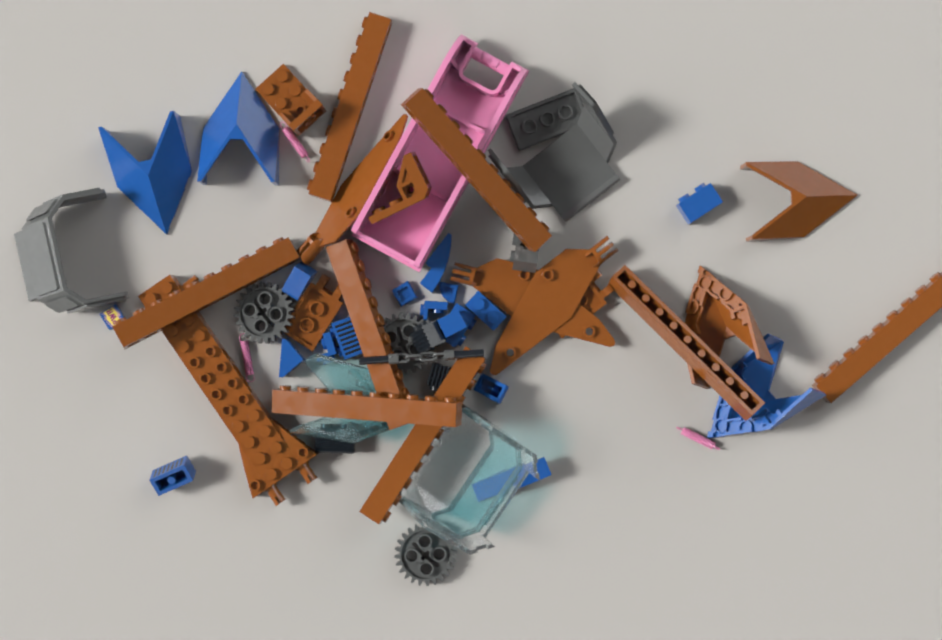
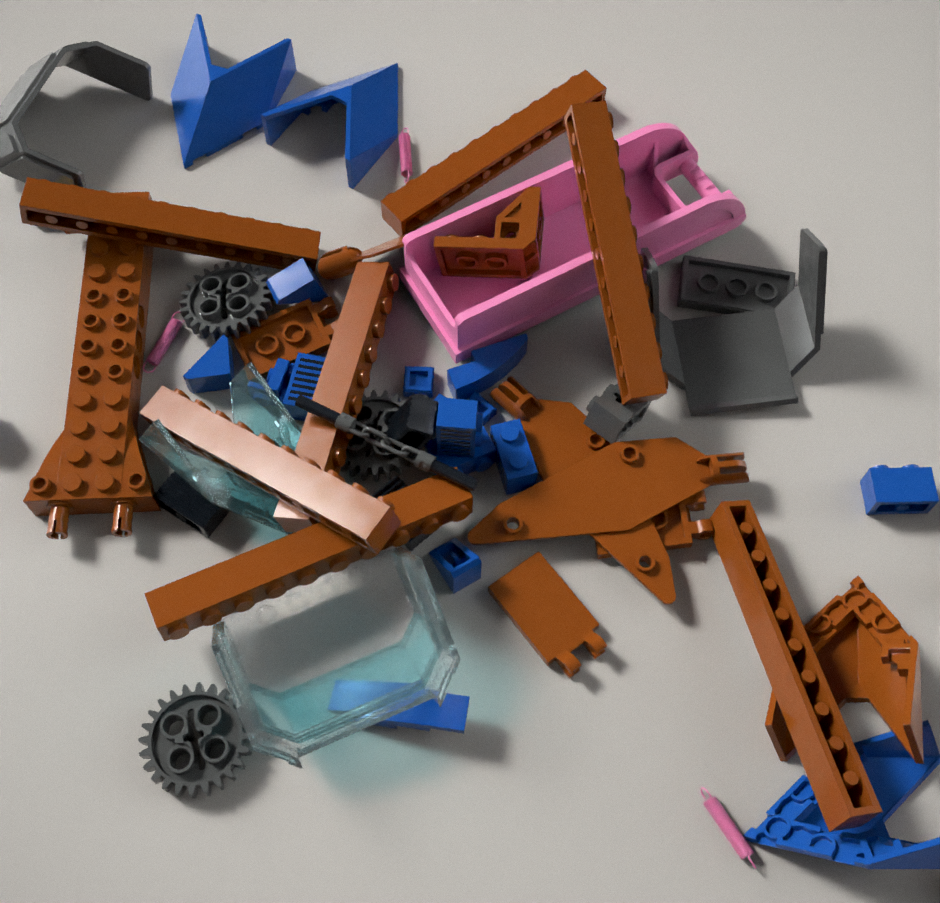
camera: 20 degrees right, 25 degrees down
dark orange bracket [255,64,326,137] -> none
none -> dark orange tile [488,551,607,679]

